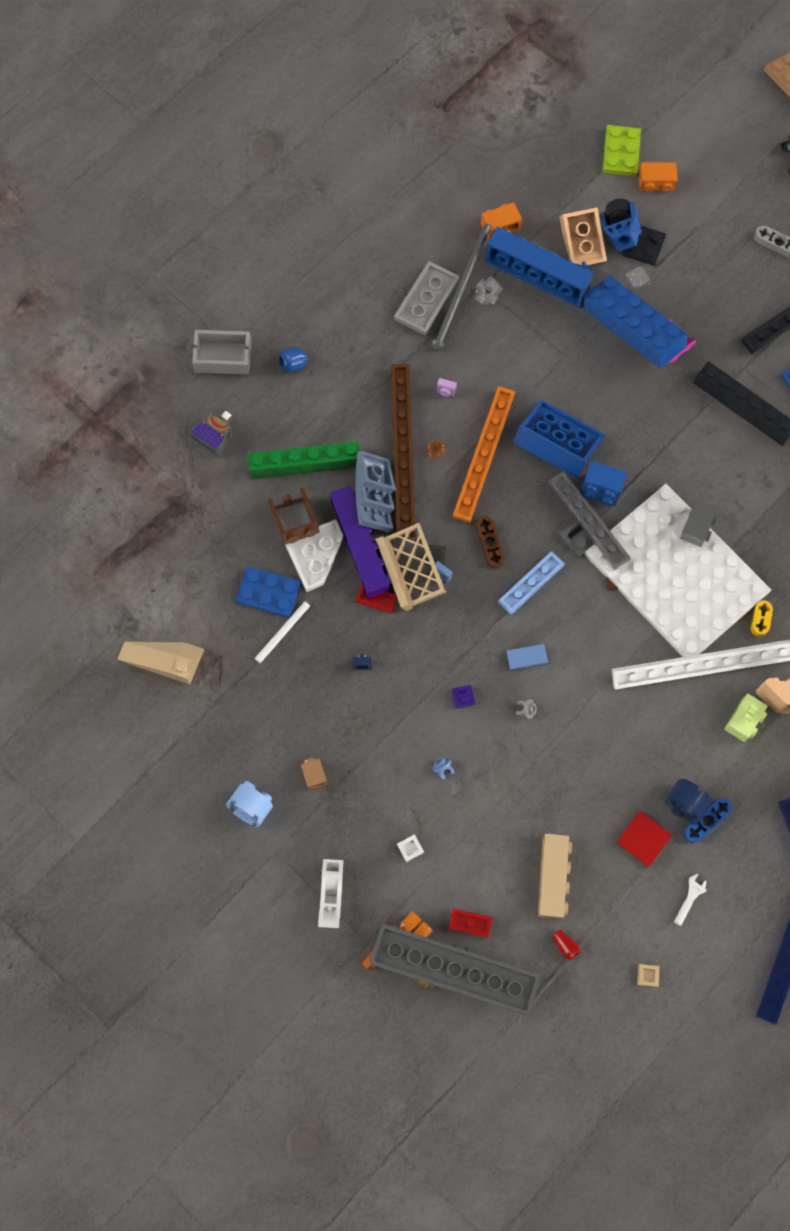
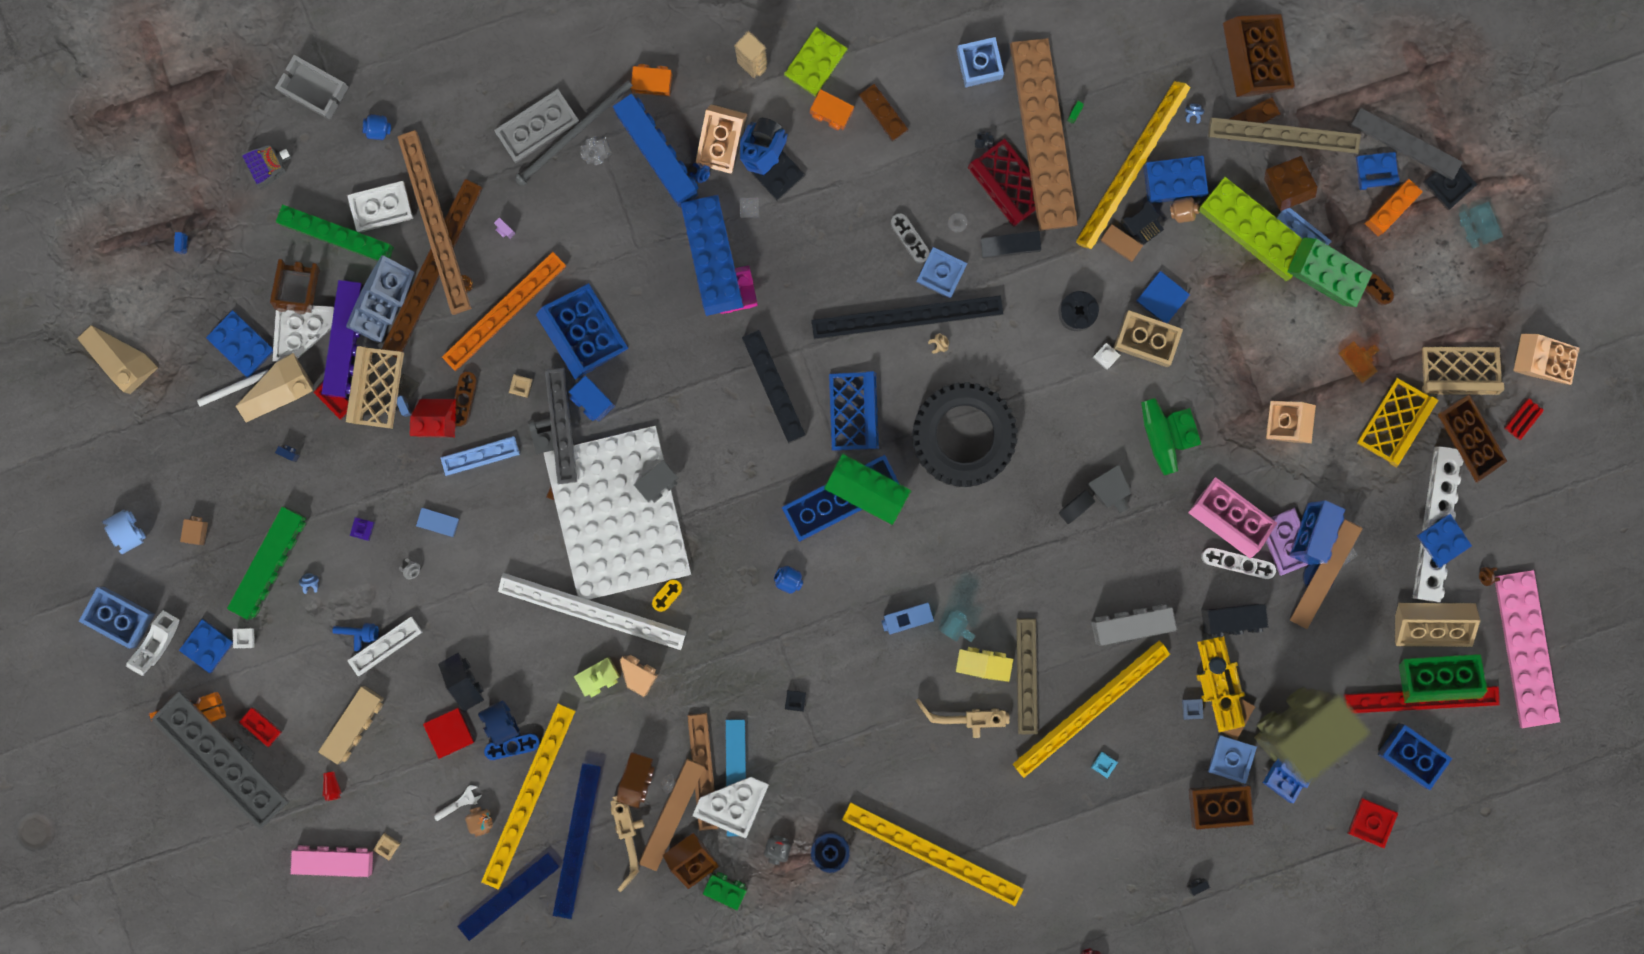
camera: 25 degrees right, 15 degrees up
none -> medium blue brick [79,587,155,649]
none -> blue tile [174,232,188,254]
none -> blue plate [179,619,233,673]
none -> green brick [227,507,306,620]
none -> tan wedge [236,353,313,422]
none -> bright pink brick [291,845,373,877]
none -> blue piece [333,623,379,651]
none -> white plate [347,181,414,233]
none -> white plate [348,617,423,677]
none -> medium nougat plate [397,130,471,315]
none -> red slope [410,399,456,438]
none -> black brick [438,653,484,711]
none -> medium nougat head [465,806,493,837]
none -> yellow plate [481,703,576,890]
none -> tan tile [509,374,533,398]
none -> tan brick [735,31,767,78]
none -> reddish brown plate [859,84,908,142]
none -> light blue brick [957,37,1004,87]

